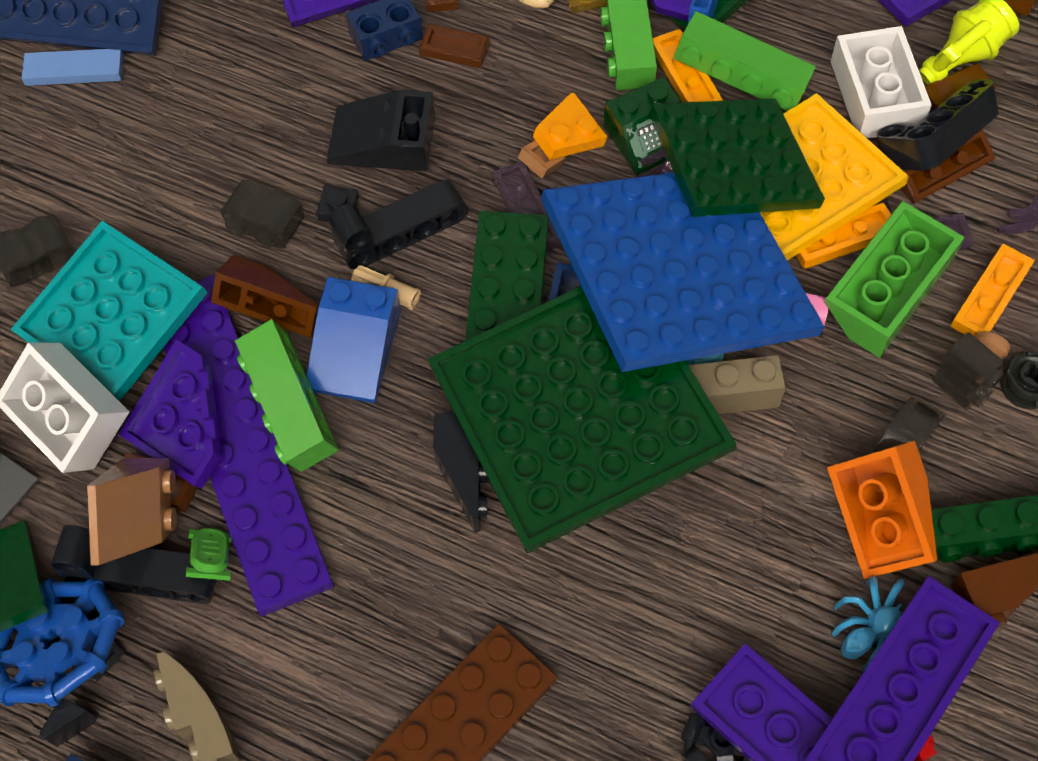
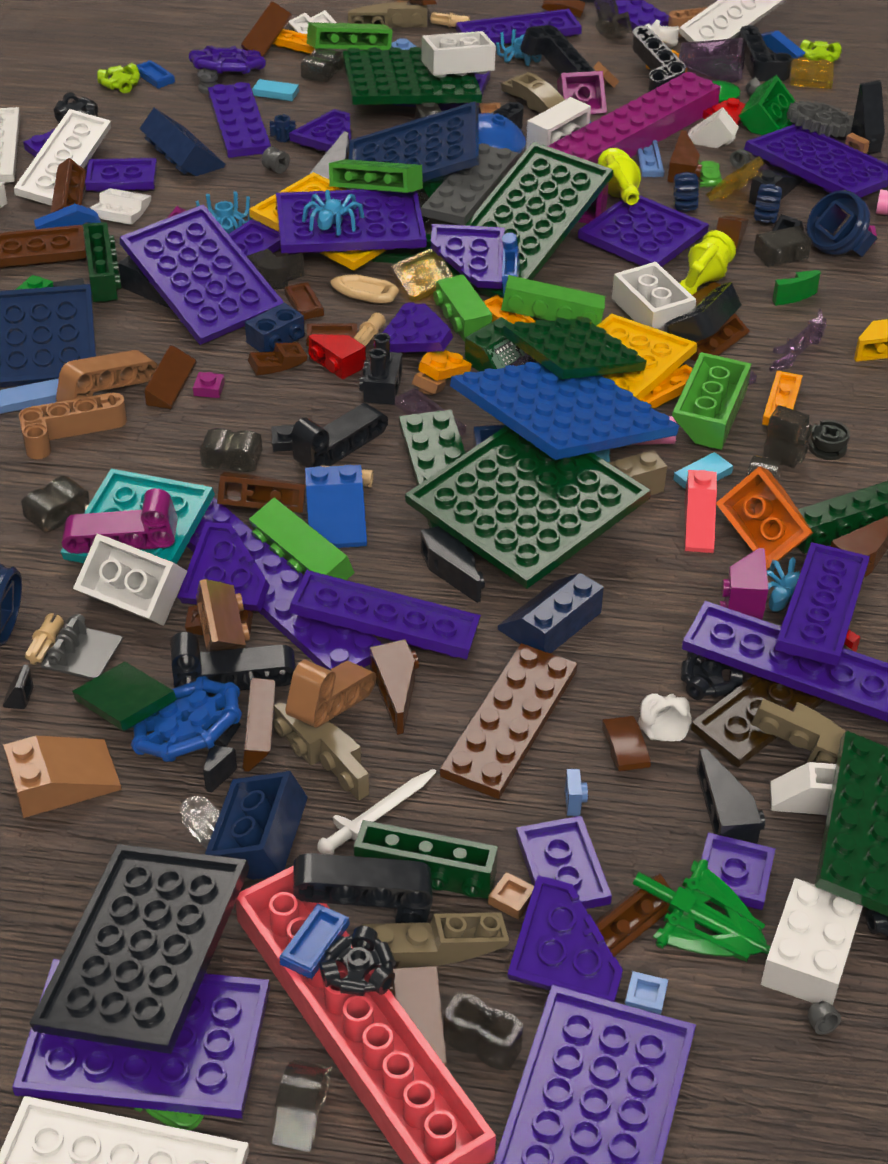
camera: 20 degrees left, 20 degrees down
bright green piece [186,528,232,581] -> none
black slope [327,90,435,171] -> none
none -> medium nougat beam [19,393,127,459]
none -> medium nougat beam [56,350,158,402]
none -> magenta beam [61,488,178,554]
none -> reddish brown slope [144,345,196,409]
none -> magenta plate [193,372,225,398]
none -> slope [242,678,275,772]
none -> reddish brown slope [248,342,308,375]
none -> medium nougat beam [286,659,377,728]
none -> dark purple plate [289,570,481,660]
none -> red slope [308,334,366,380]
none -> tan axle [354,312,386,347]
none -> black brick [359,333,402,405]
none -> slope [370,639,419,735]
none -> dark purple plate [373,302,453,353]
none -> dark blue slope [498,573,604,653]
none -> medium azure tile [673,452,733,489]
none -> coral slope [685,470,717,553]
none -> magenta slope [718,548,768,620]

